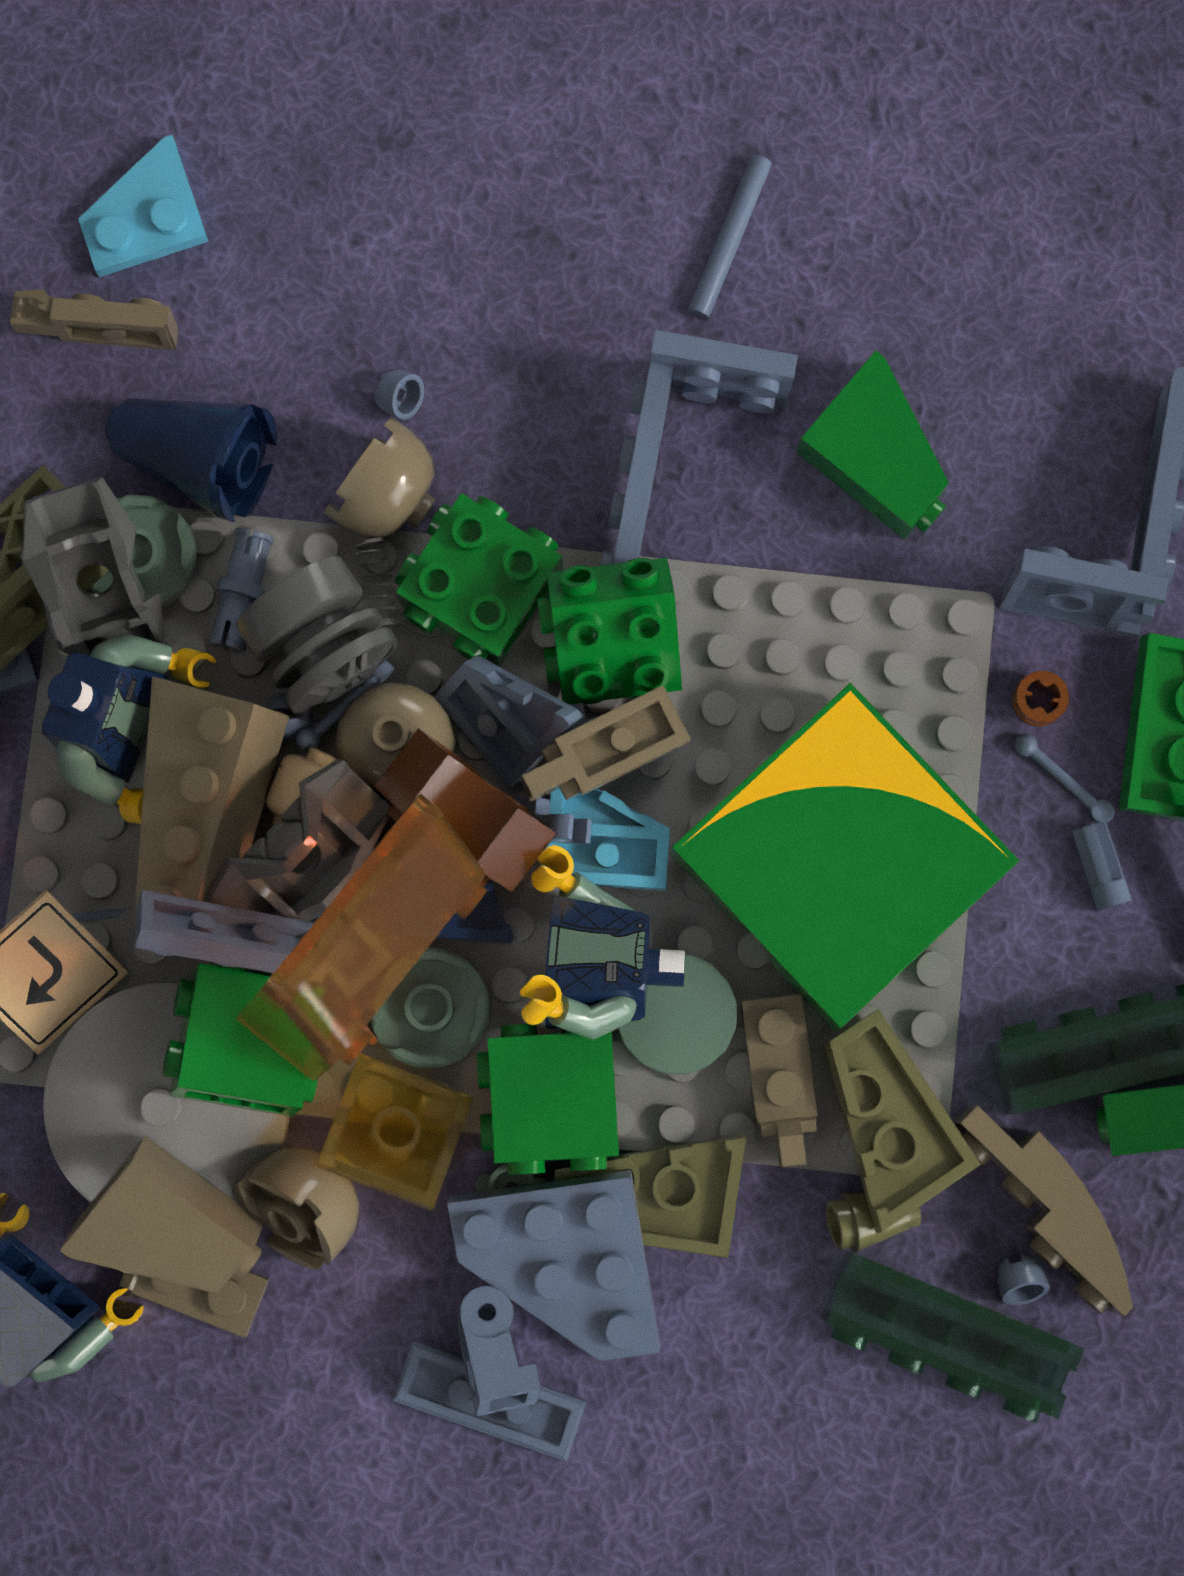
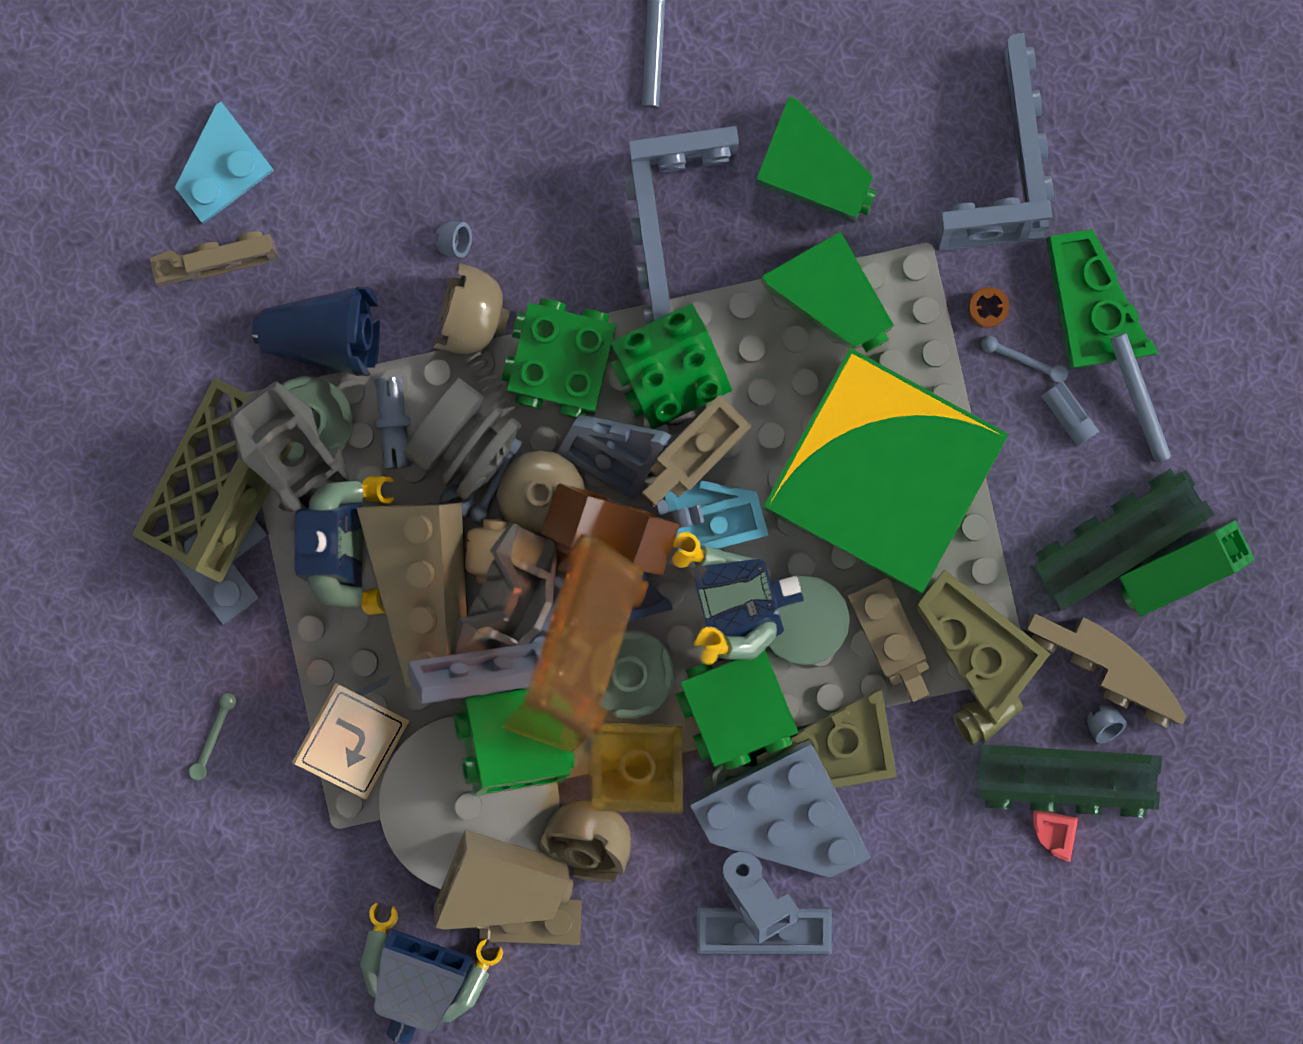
camera: 20 degrees left, 5 degrees up
none -> green slope [761,232,894,353]
none -> coral tile [1032,809,1078,862]

